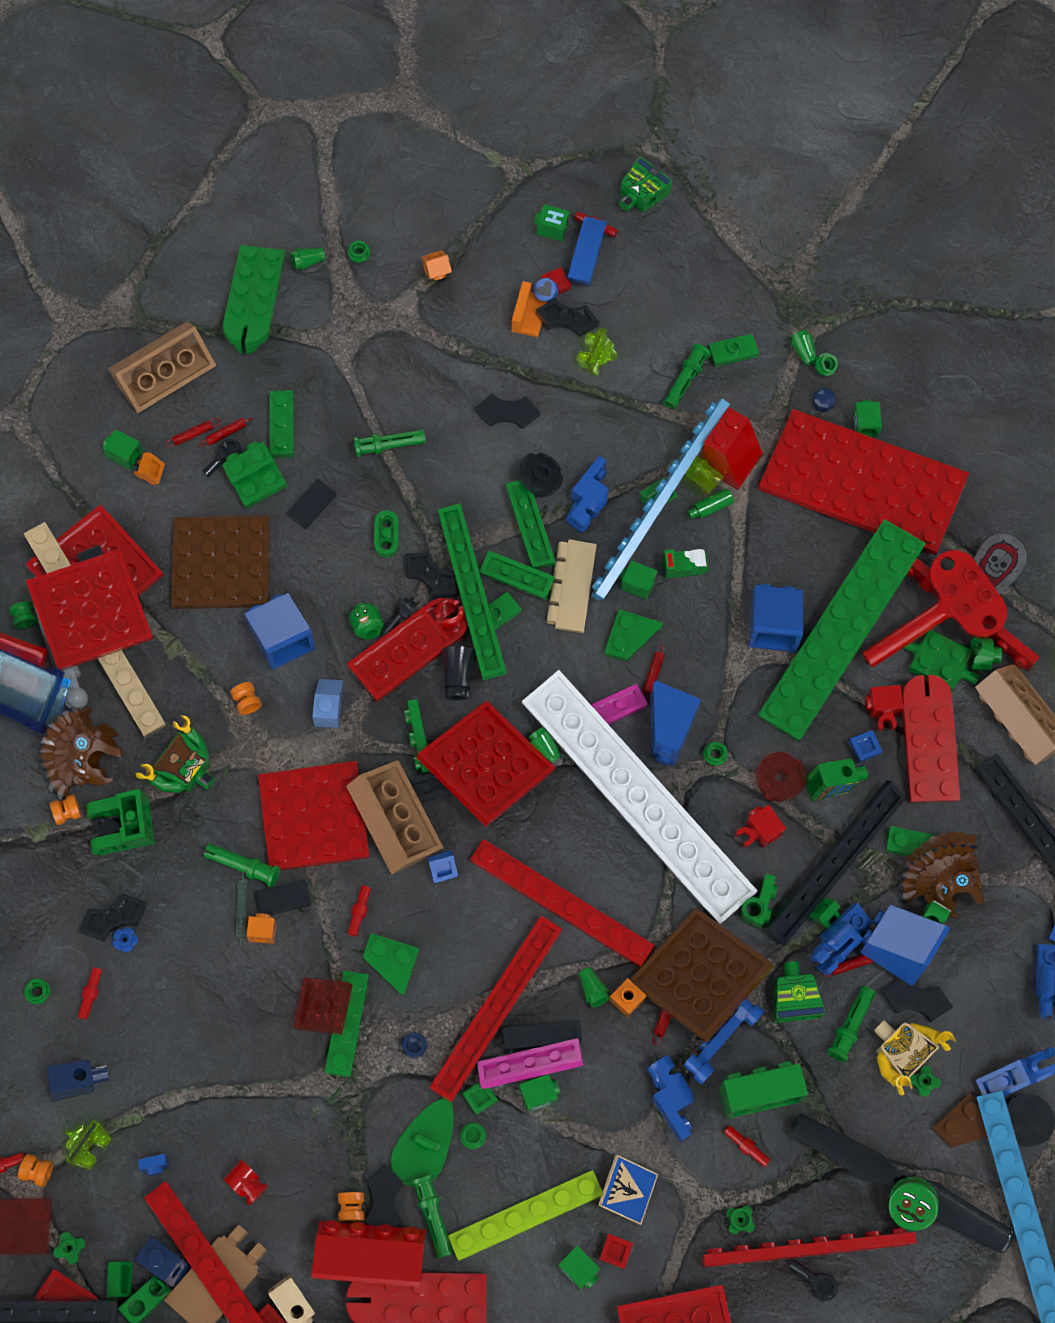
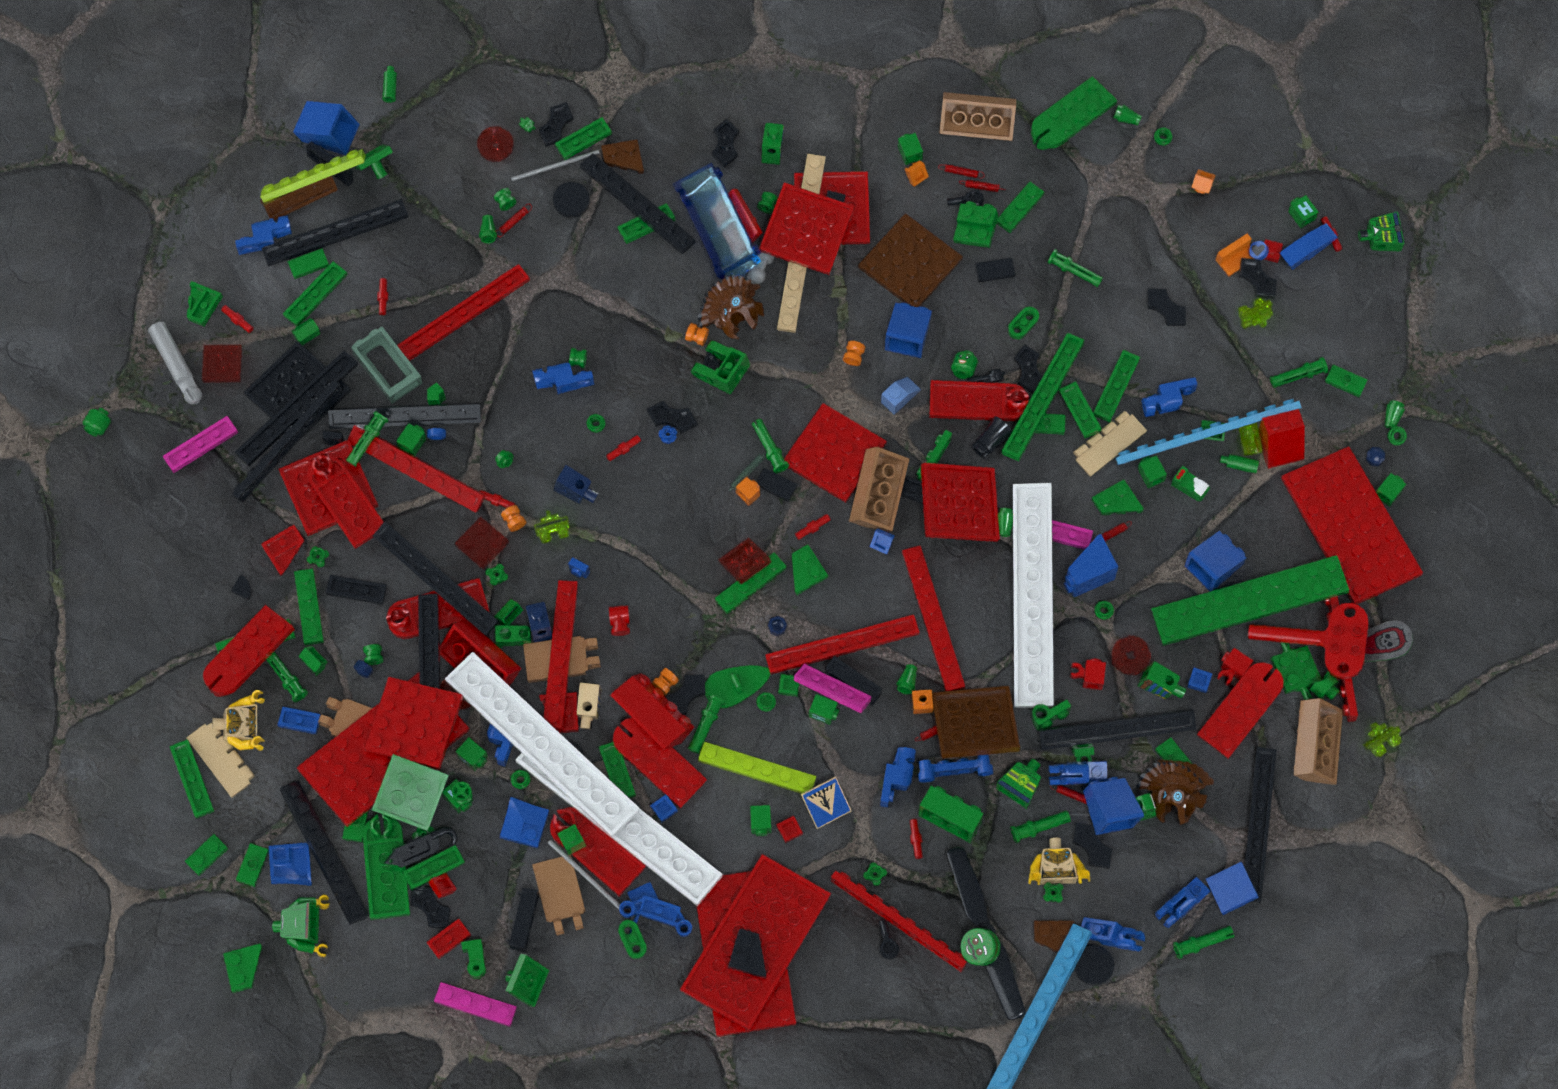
camera: 45 degrees right, 0 degrees up
torso [136,715,215,793] -> none
black tile [517,453,563,496] -> none

